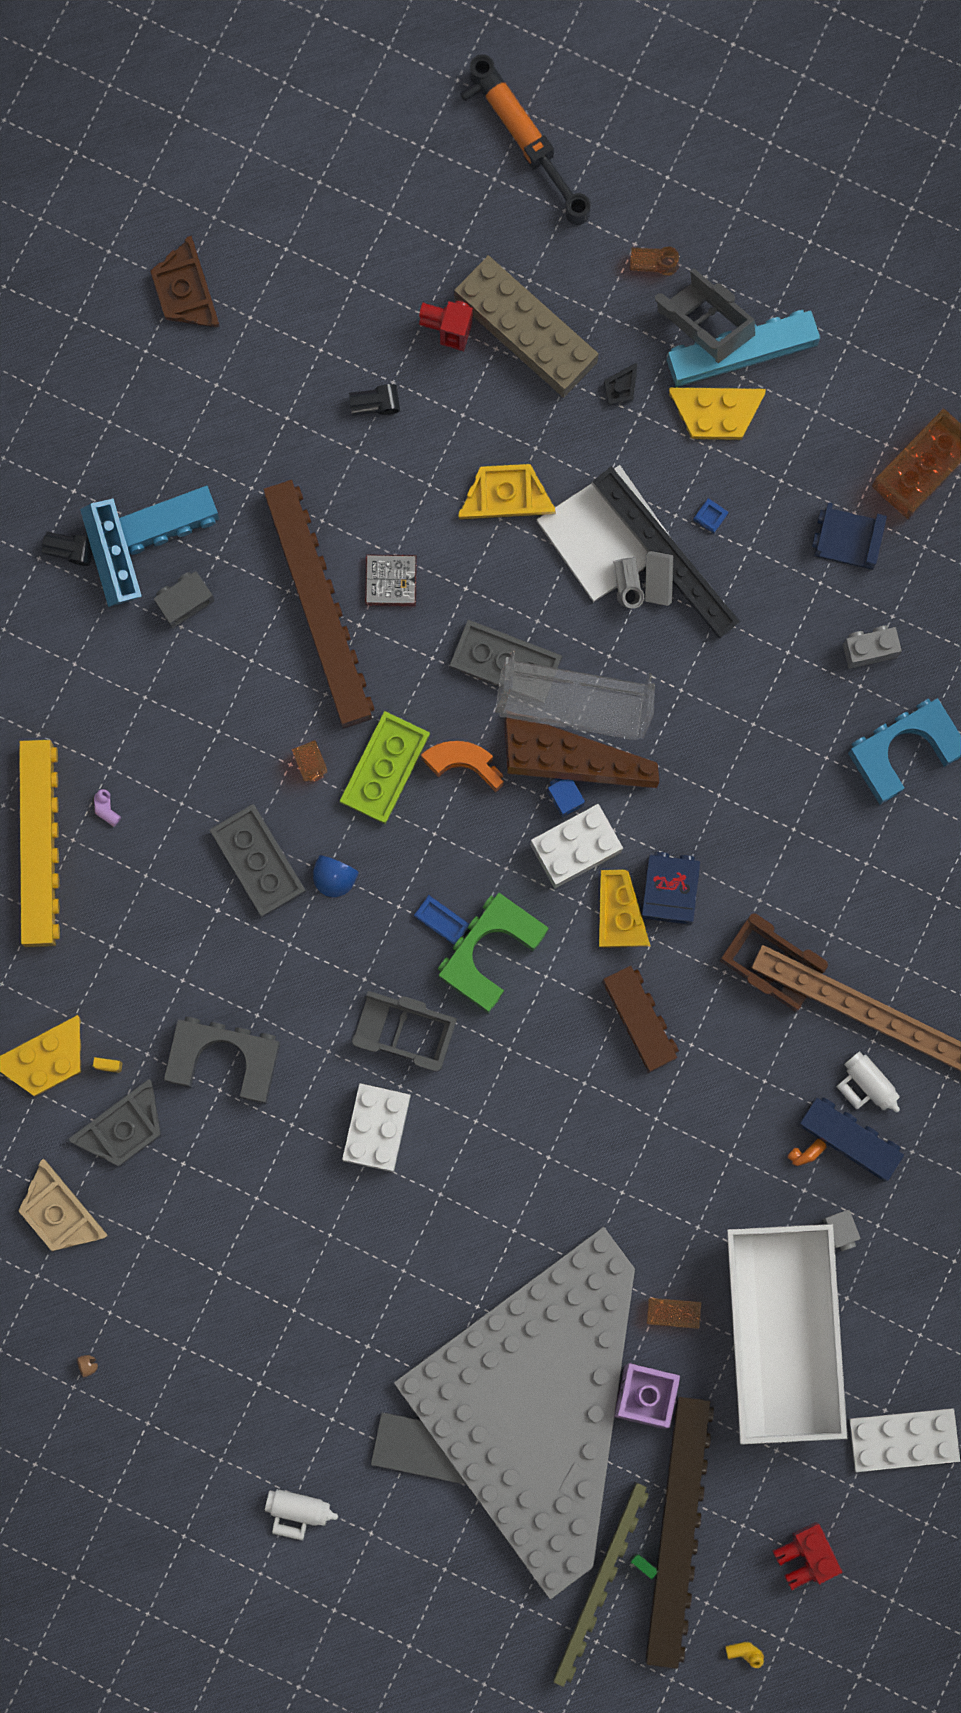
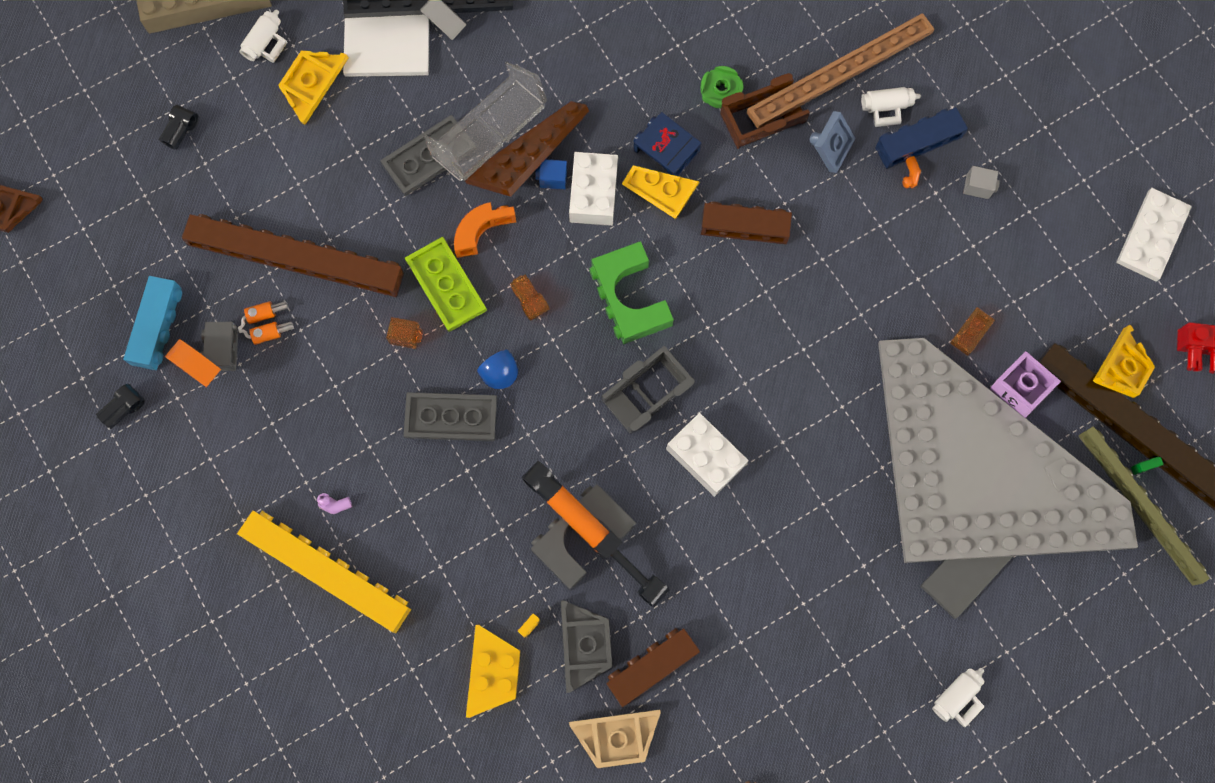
camera: 55 degrees left, 5 degrees down
dark azure brick [80,499,142,607] -> none
light grey tile [365,554,417,606] -> none
blue tile [414,895,470,945] -> none
red brick [419,301,473,351] -> none
light grey piece [613,557,644,608] -> none
white piece [727,1224,847,1444] -> none
none -> orange arch [165,339,221,387]
none -> orange piece [238,301,294,345]
none -> white piece [239,10,288,63]
none -> clear orange piece [510,274,550,321]
none -> black piece [521,461,670,608]
none -> reddish brown brick [606,628,700,707]
none -> bright green plate [700,66,743,108]
none -> sand blue tile [810,111,856,173]
none -> yellow wing [1093,325,1155,398]

